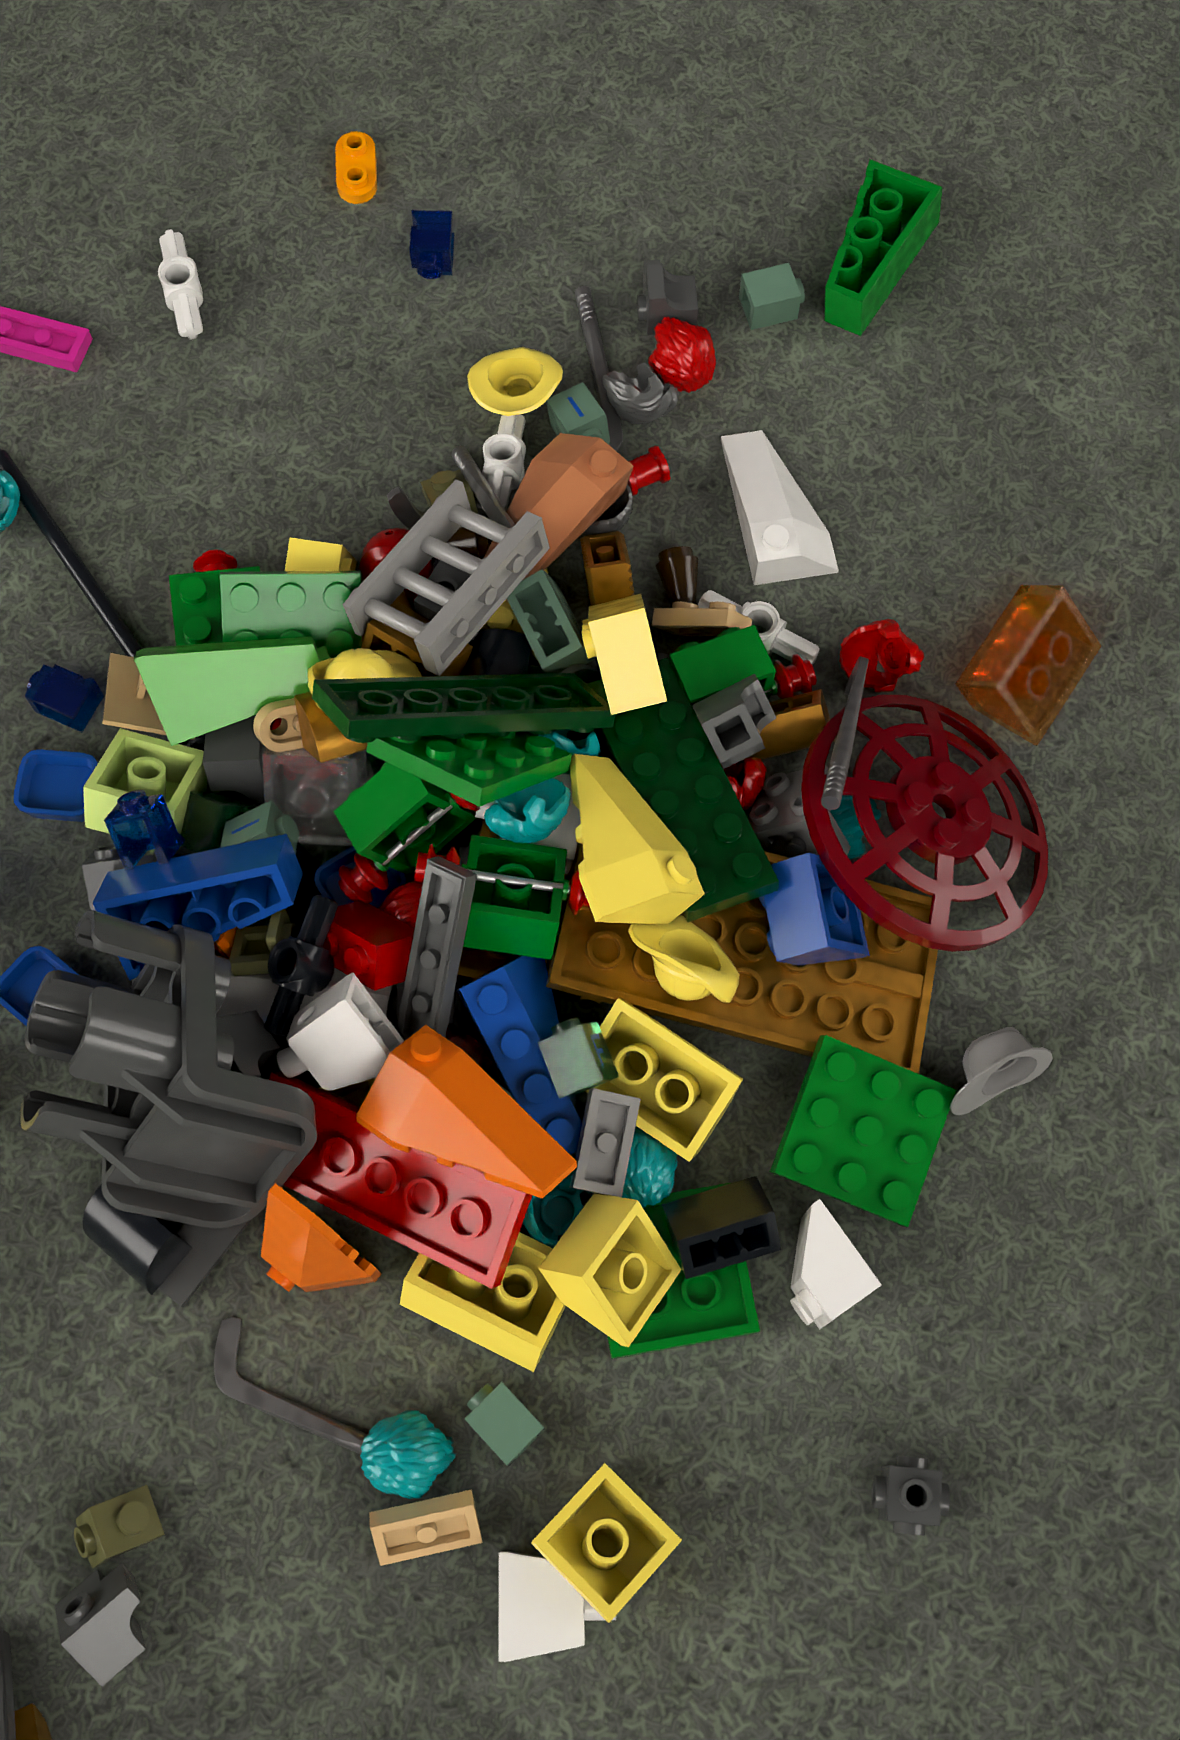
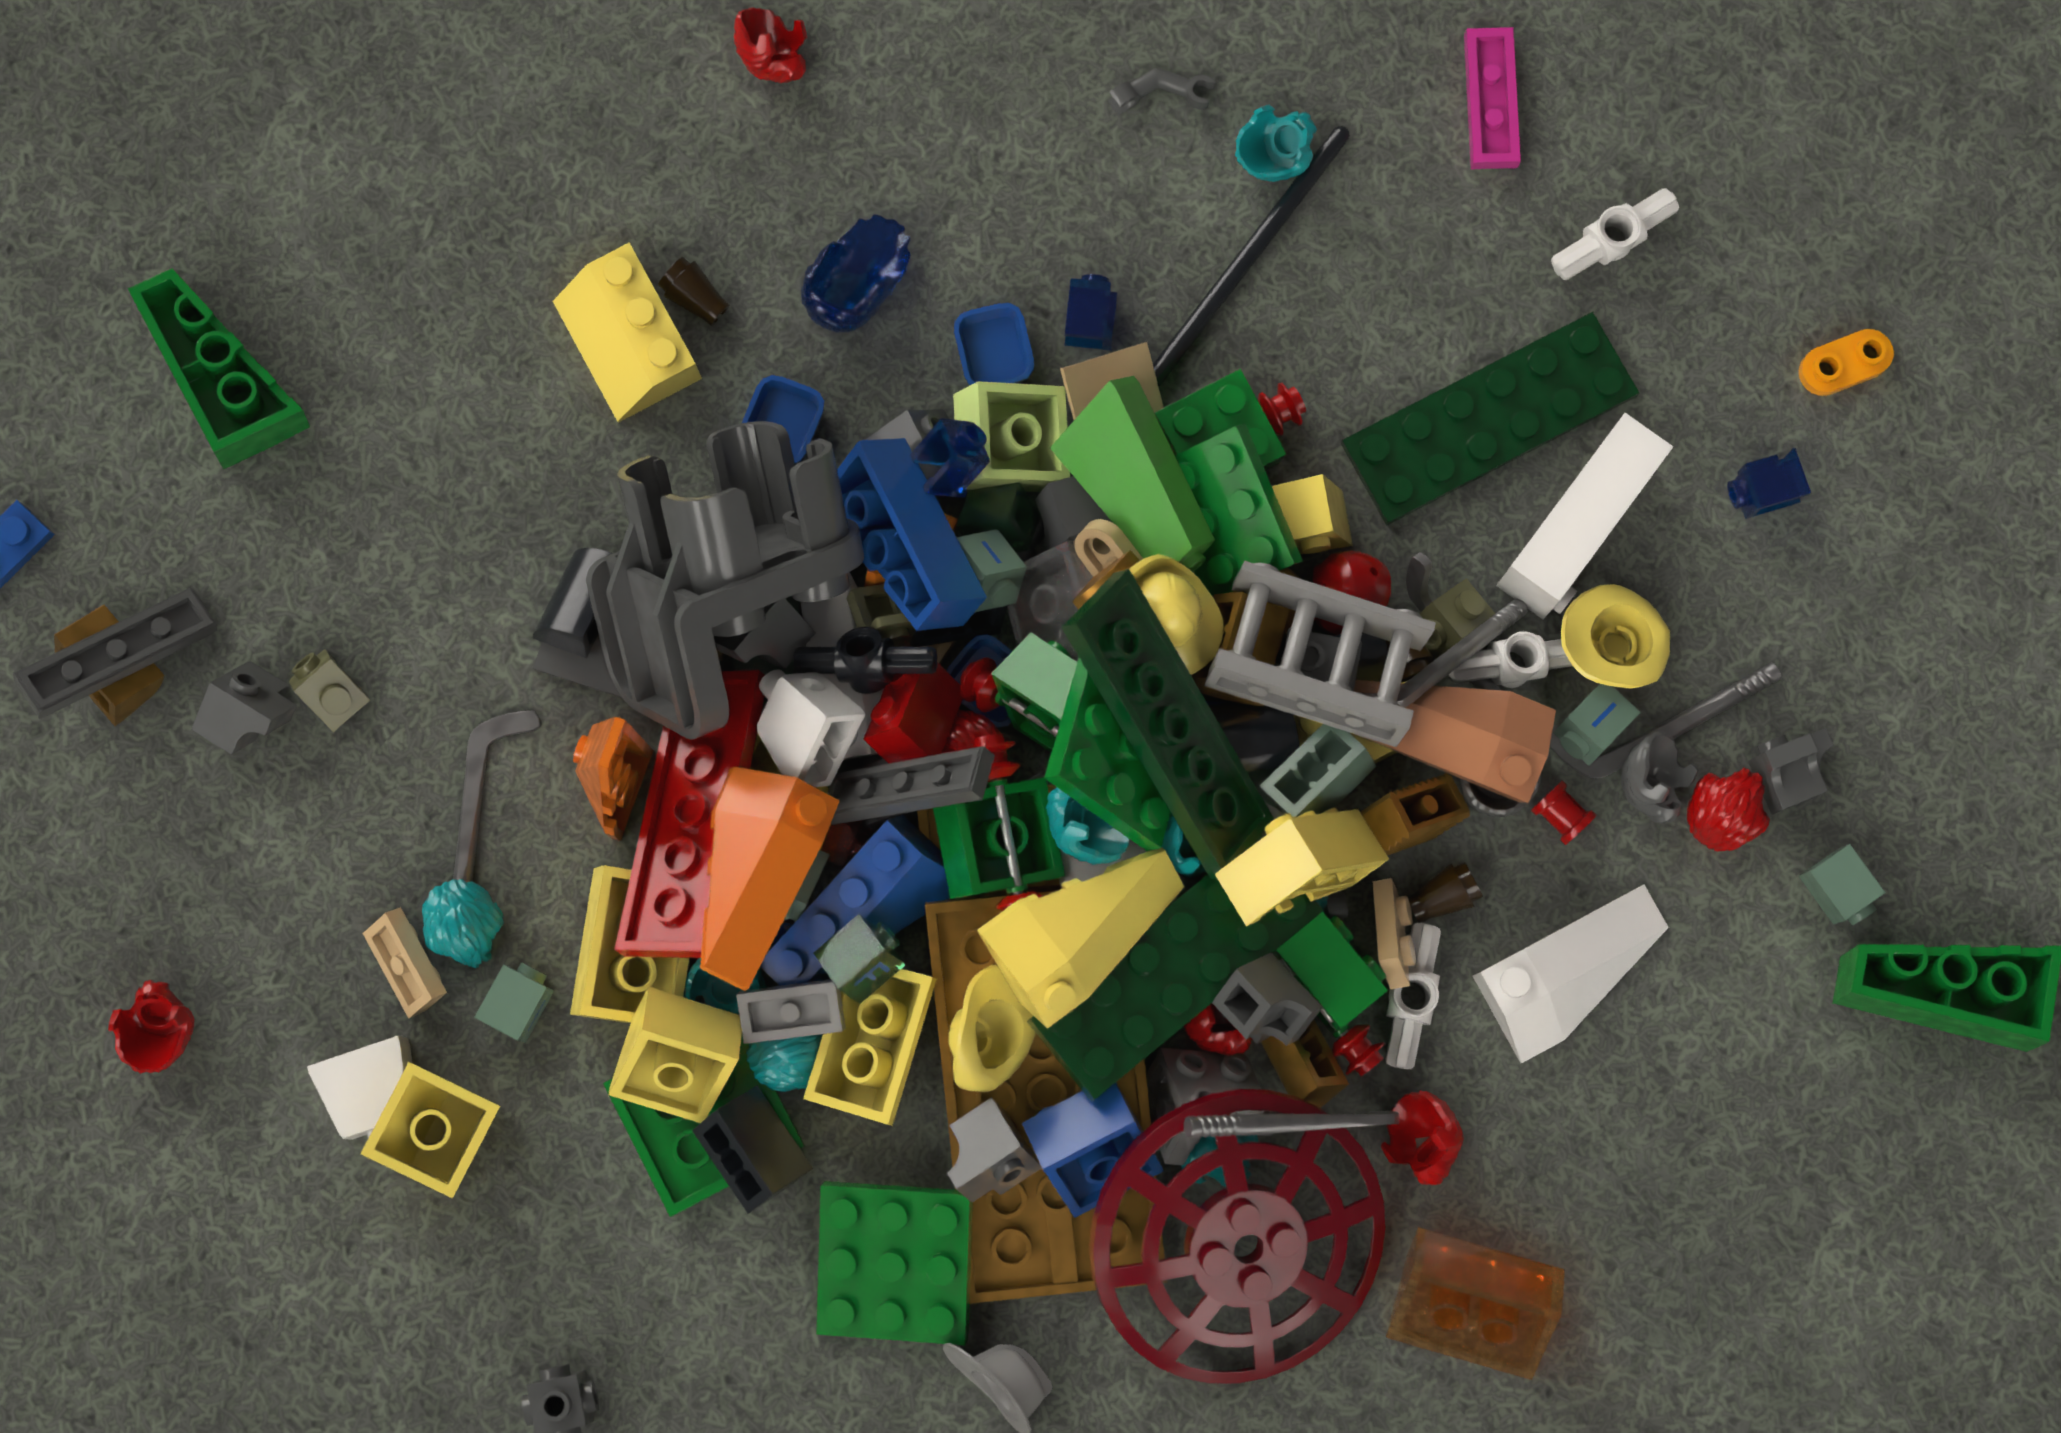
camera: 75 degrees right, 10 degrees up
white slope [790,1199,882,1330] -> none
none -> brick [947,1097,1042,1202]
none -> dark green plate [1341,312,1639,526]
none -> white brick [1496,413,1673,619]

